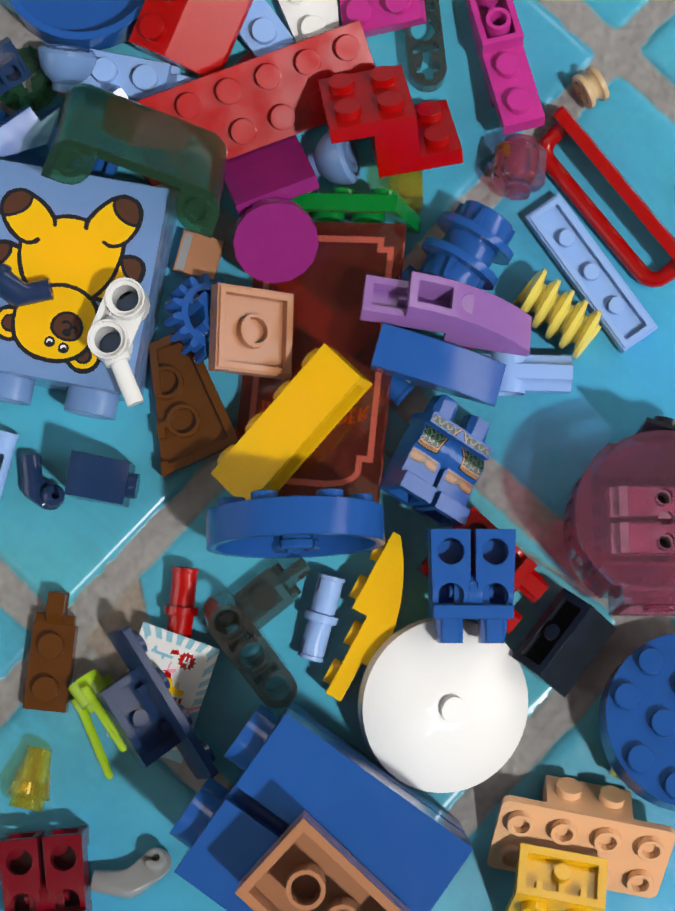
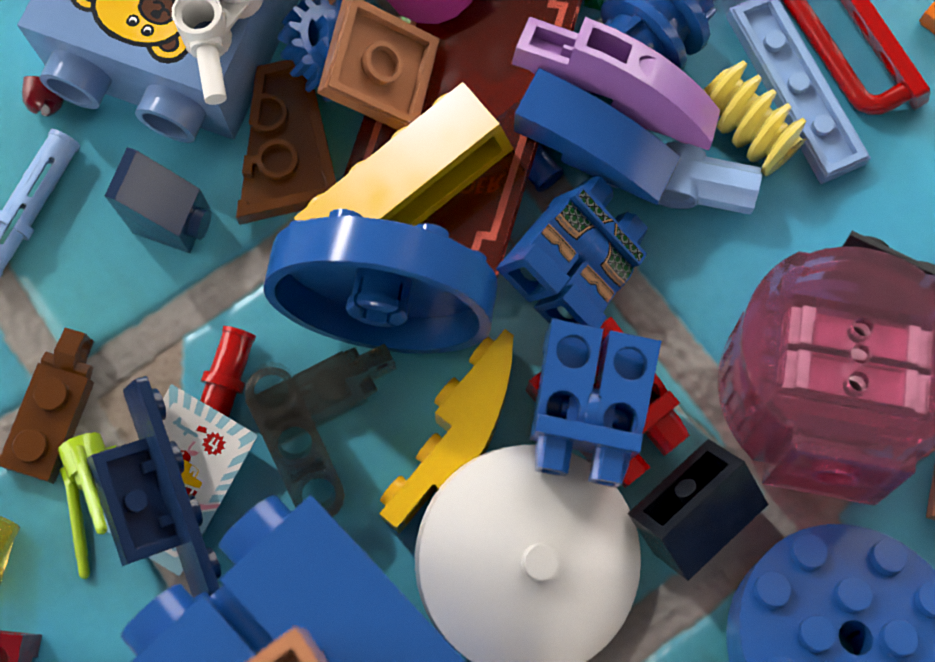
camera: 10 degrees right, 10 degrees down
dark blue arm [20,454,65,510] -> none
light blue pin [297,572,345,663] -> none

